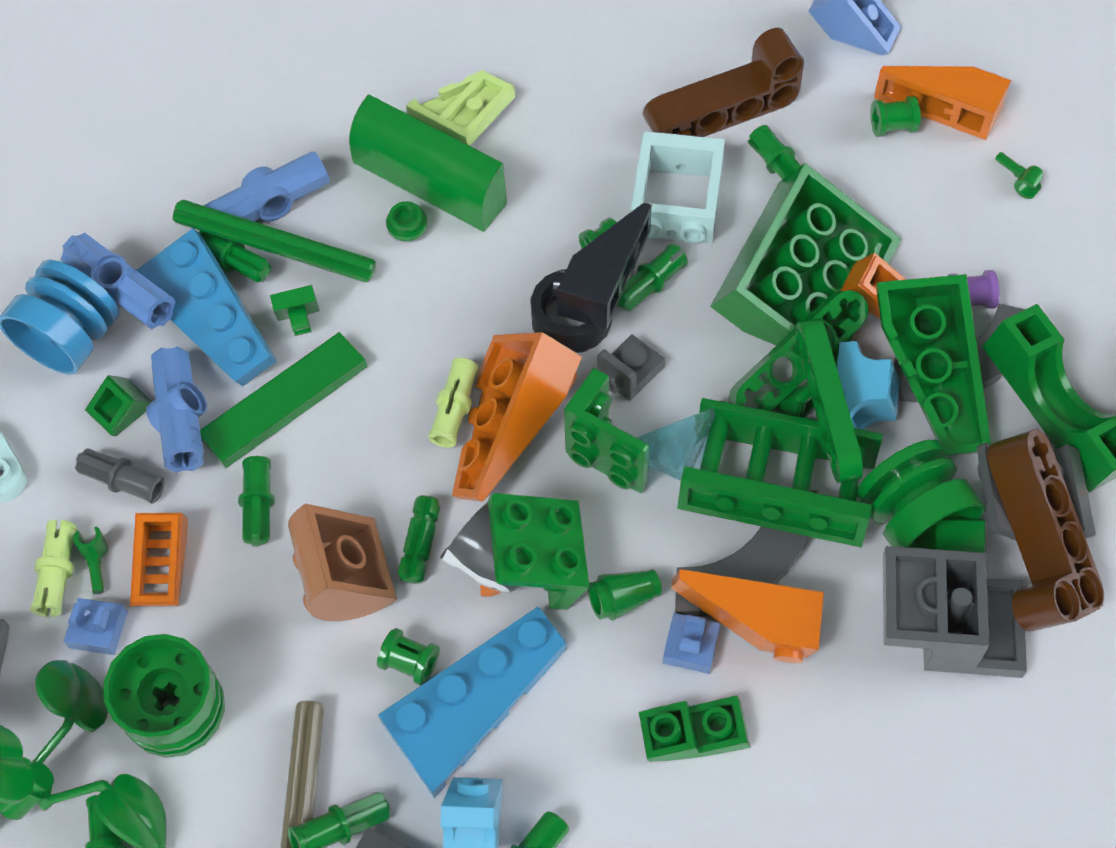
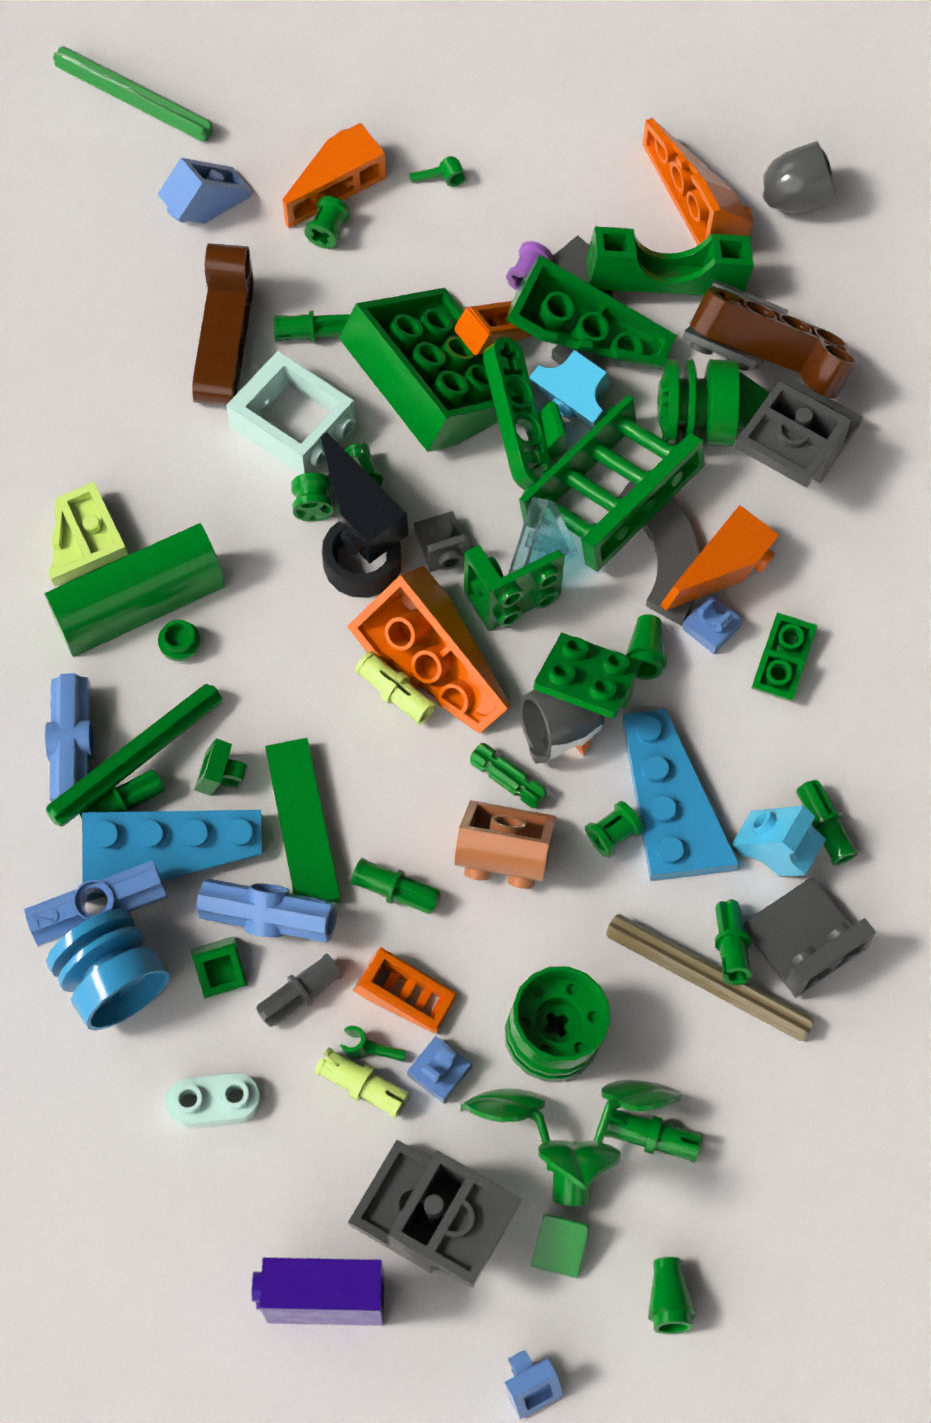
camera: 65 degrees left, 5 degrees up
green beam [796,318,863,483] -> none

